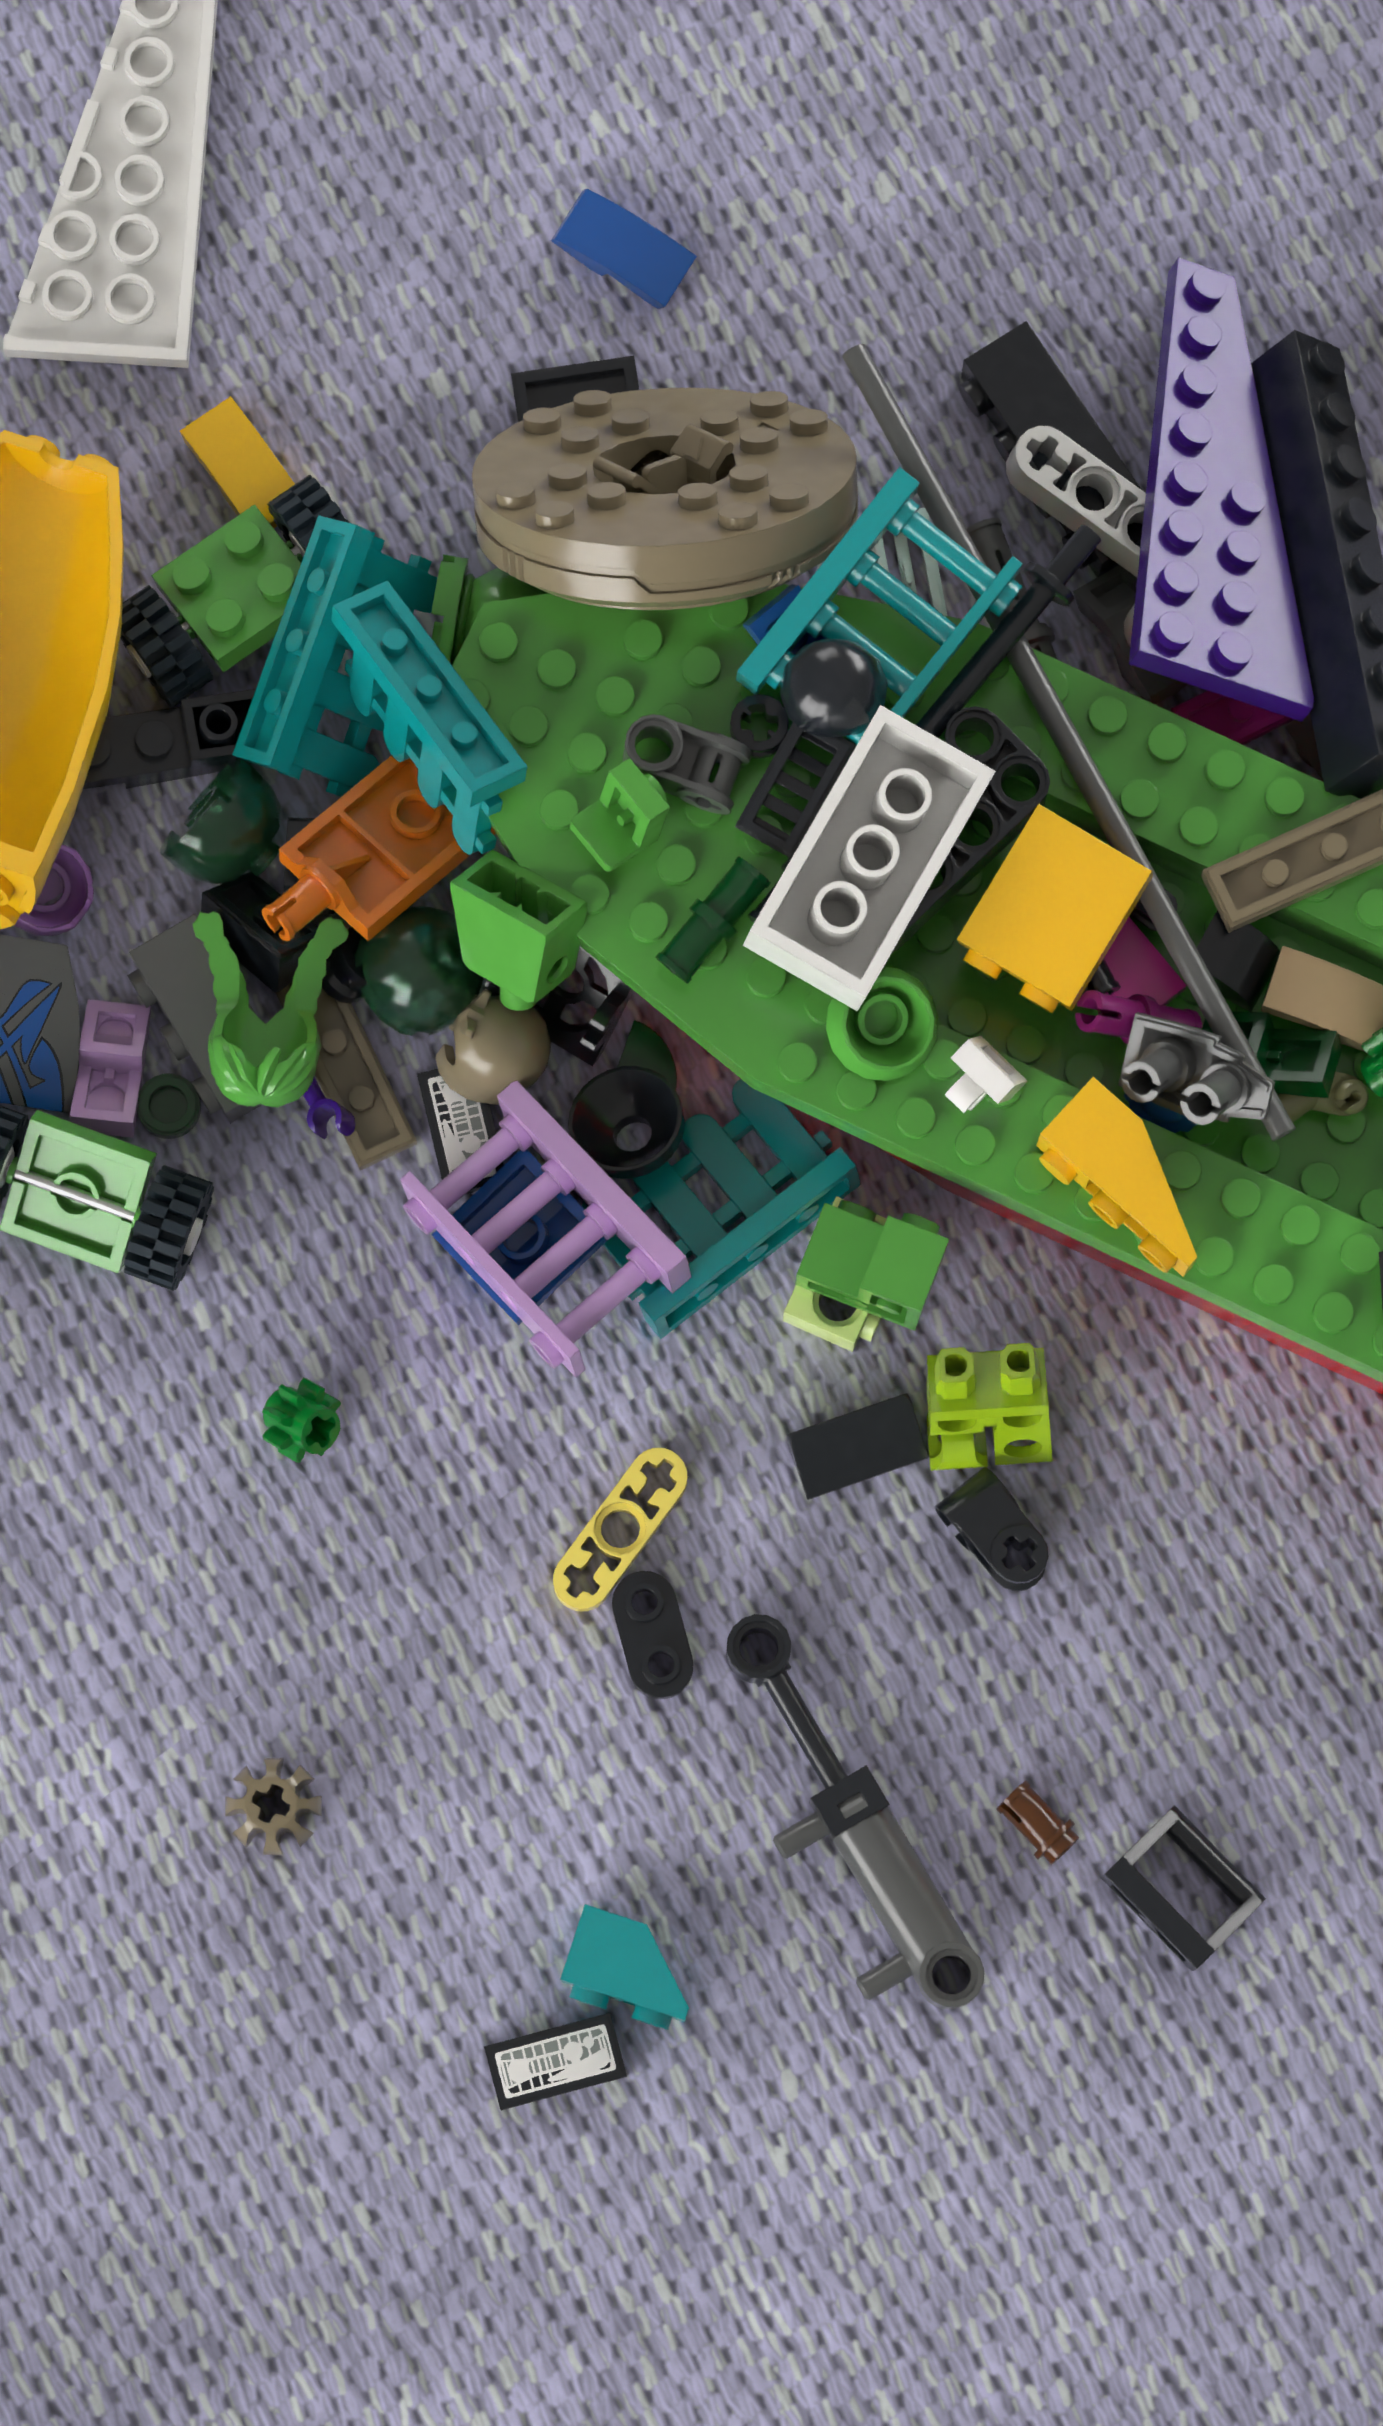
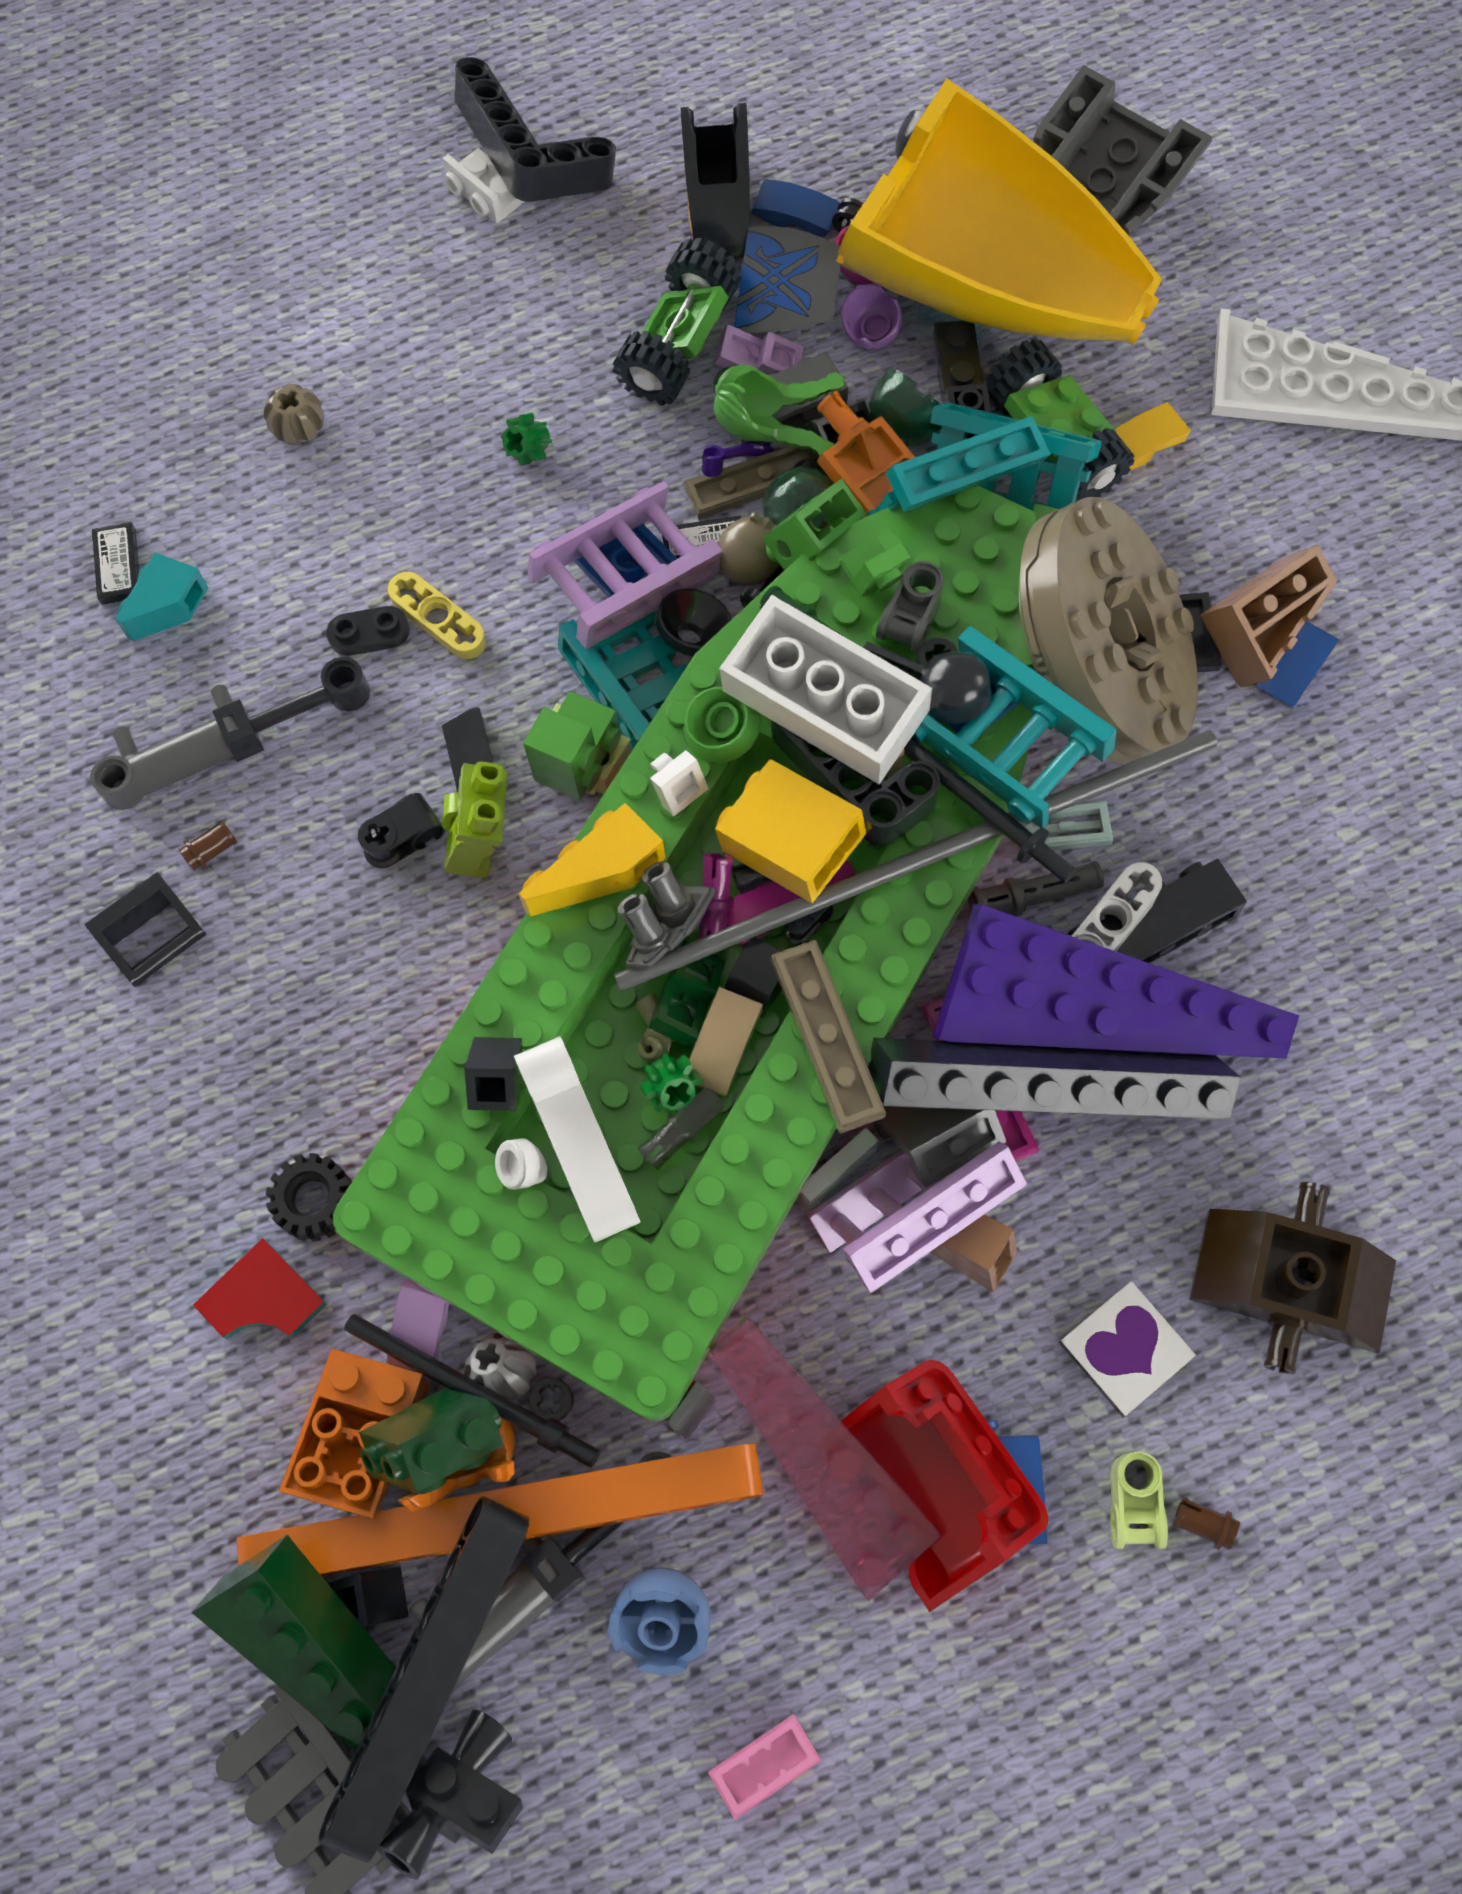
camera: 100 degrees right, 10 degrees down
none -> medium nougat wedge [1200,545,1337,687]

